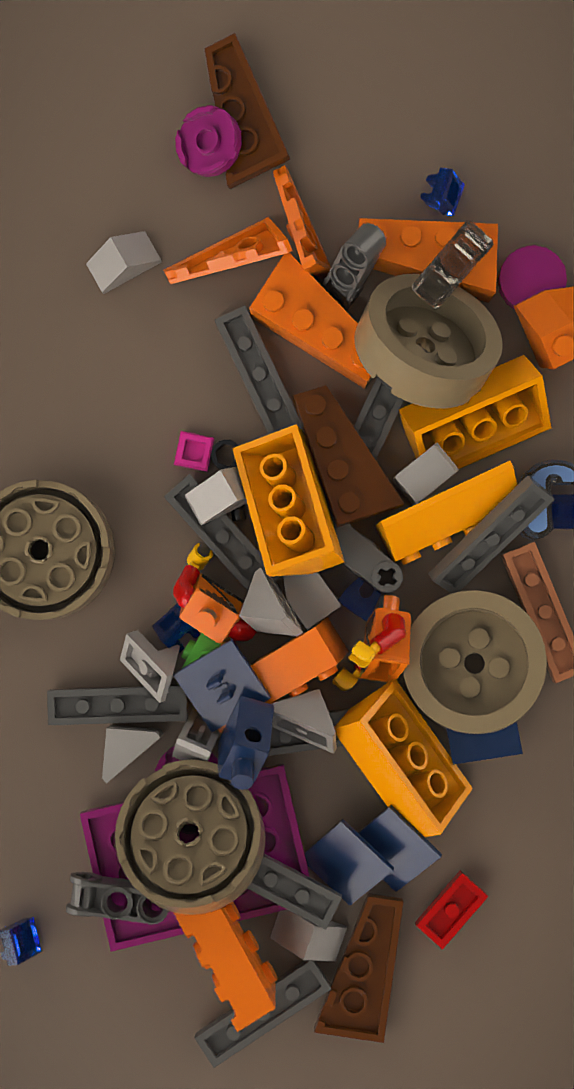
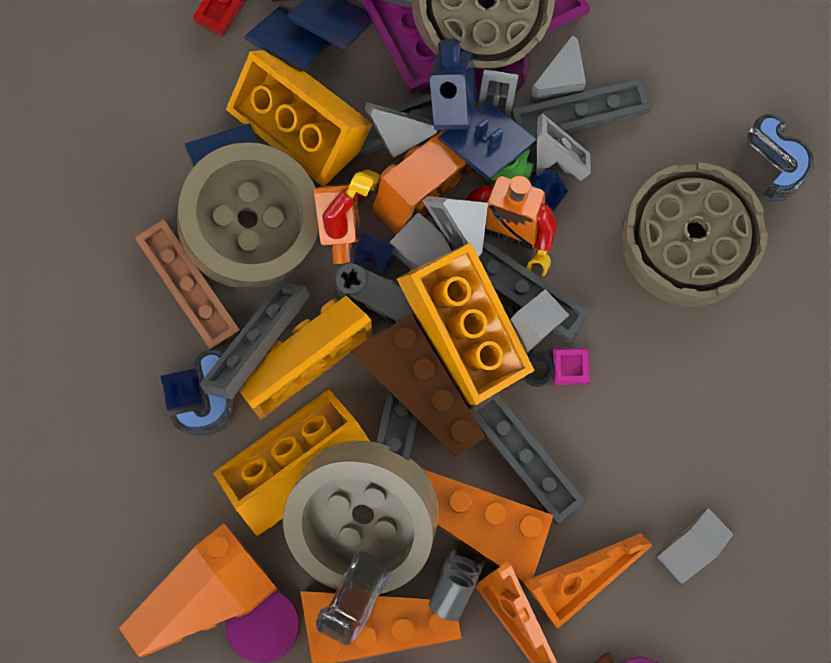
camera: 165 degrees right, 10 degrees down
light grey slope [392,443,459,506] -> none

